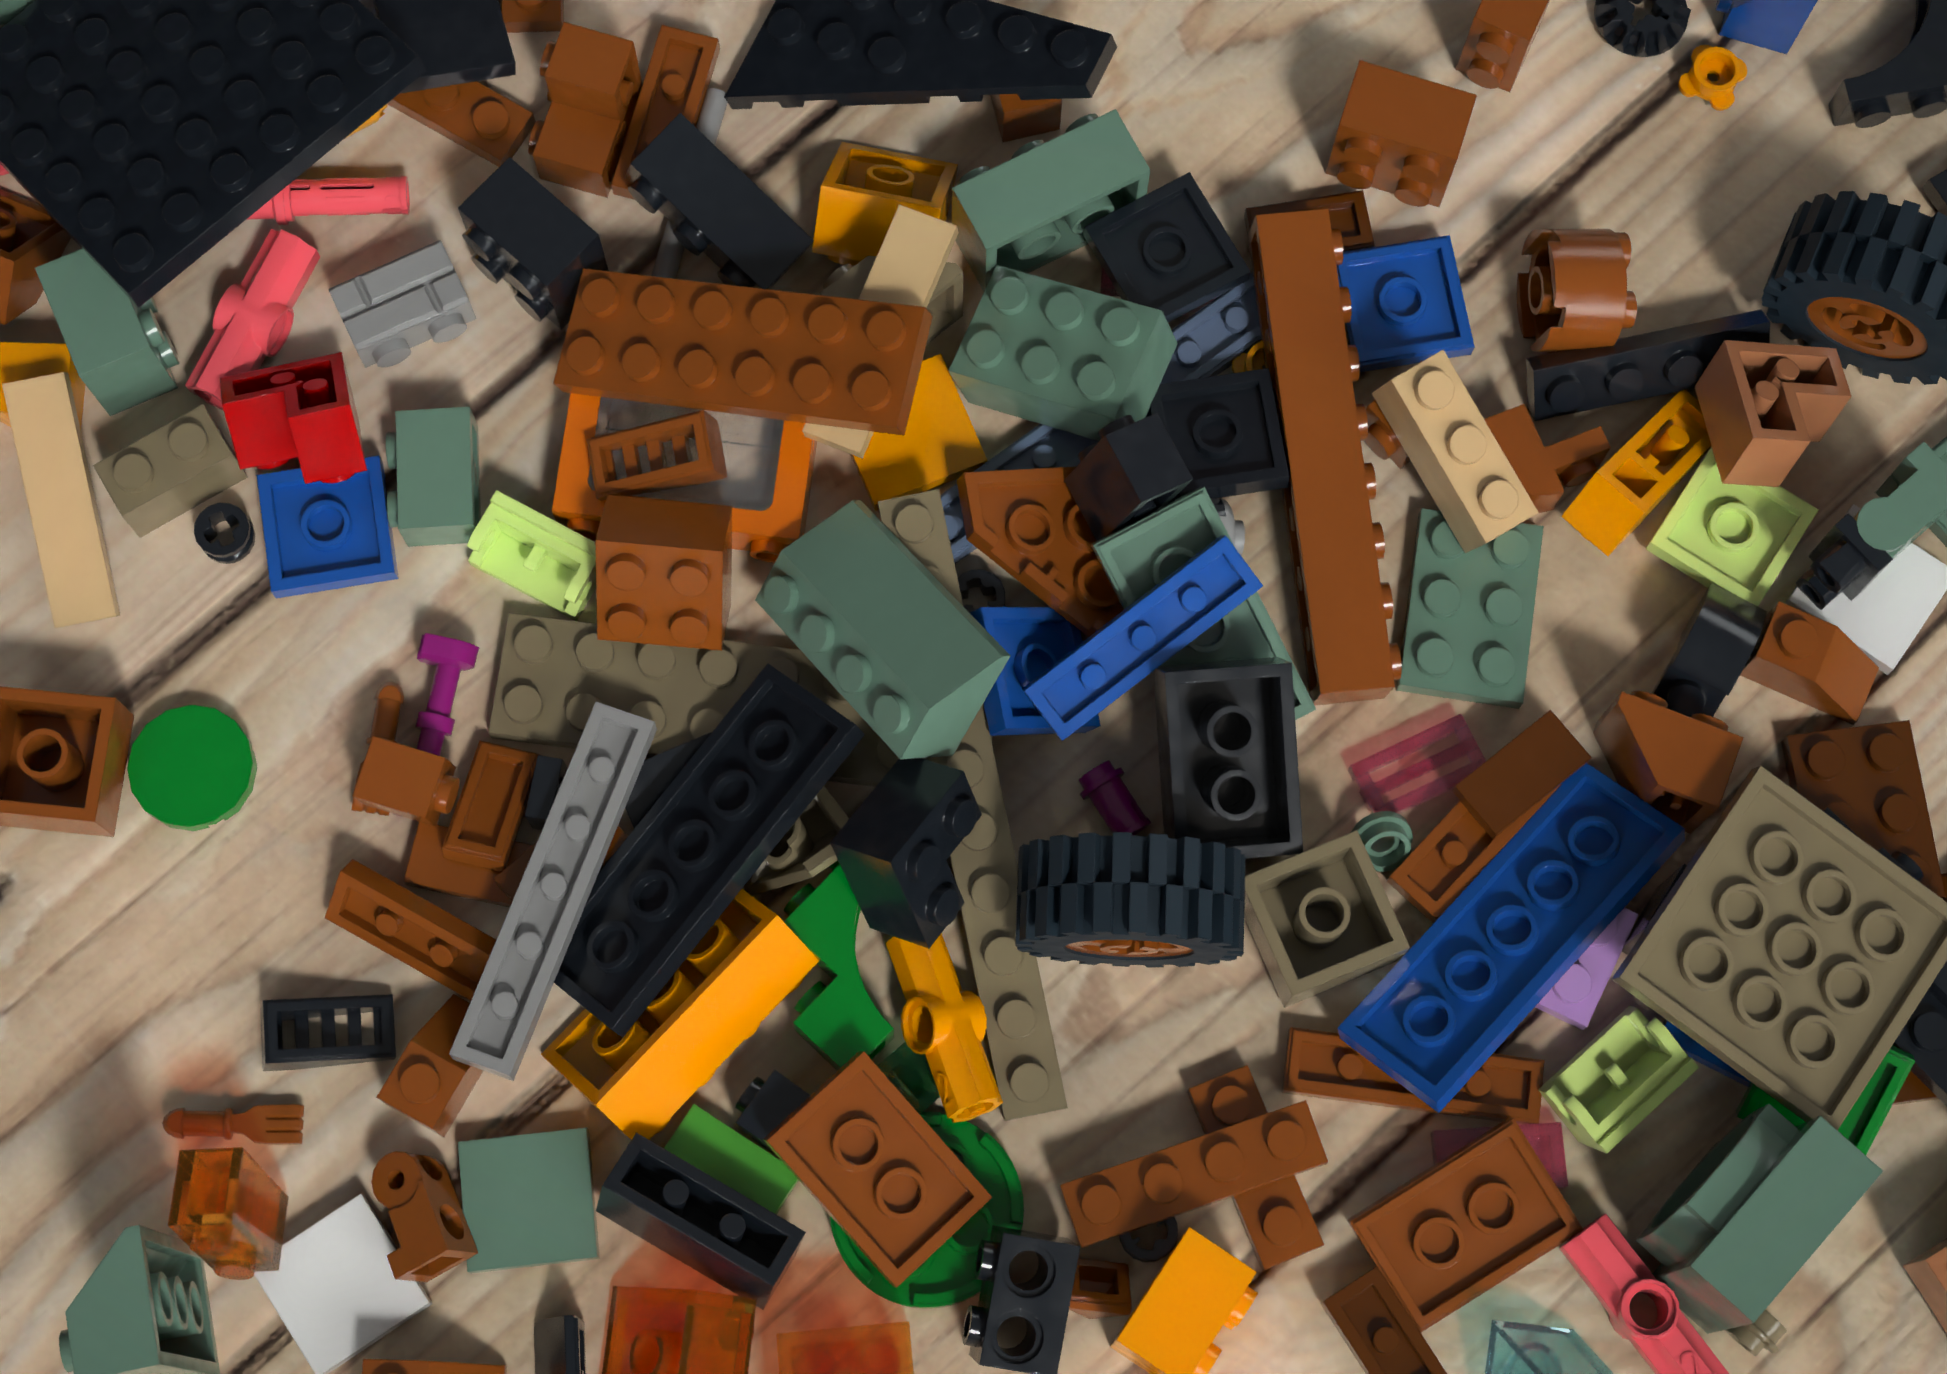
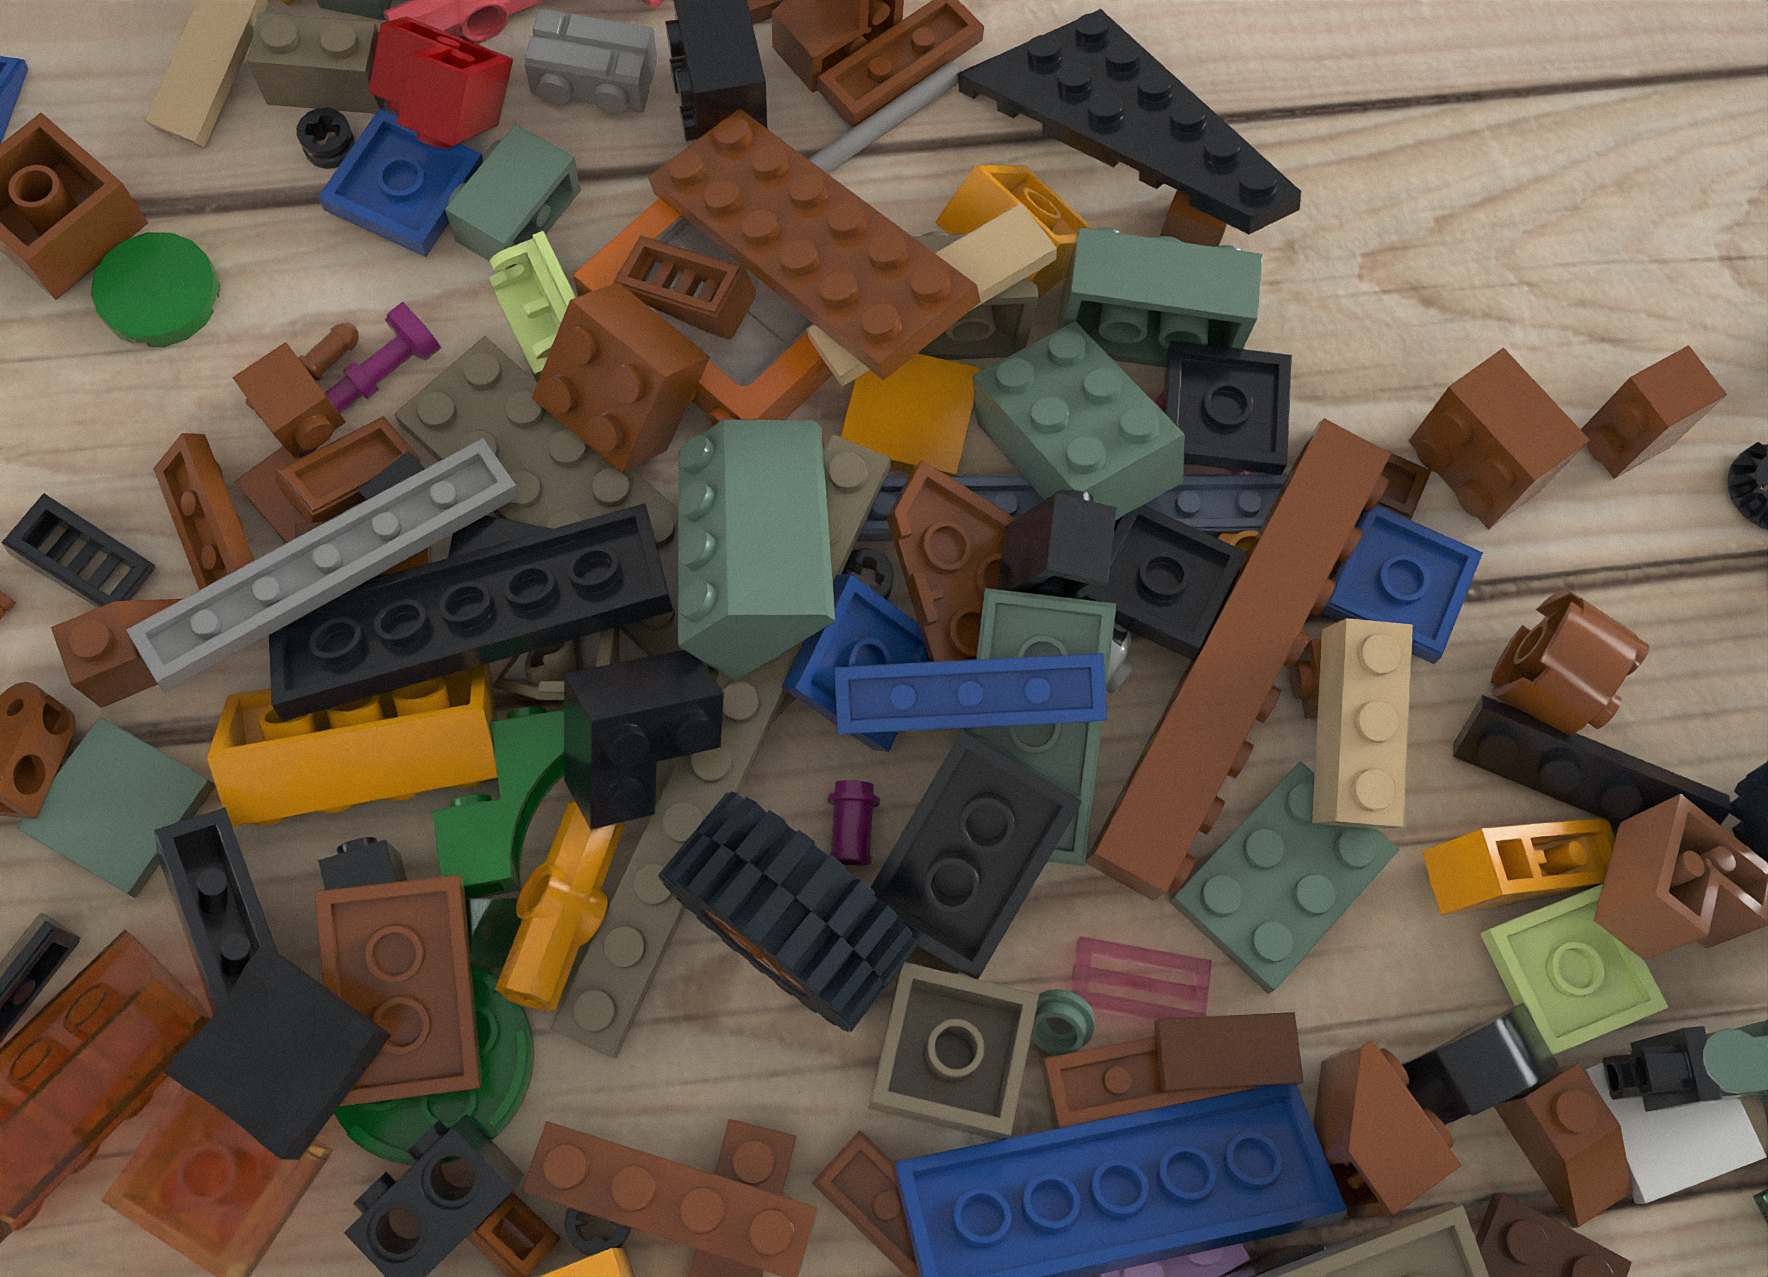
camera: 30 degrees right, 5 degrees down
black brick [625,113,814,289] -> none
bright green tile [664,1104,799,1215] -> none
dark orange brick [1484,404,1611,513] -> none
none -> black brick [164,946,391,1160]

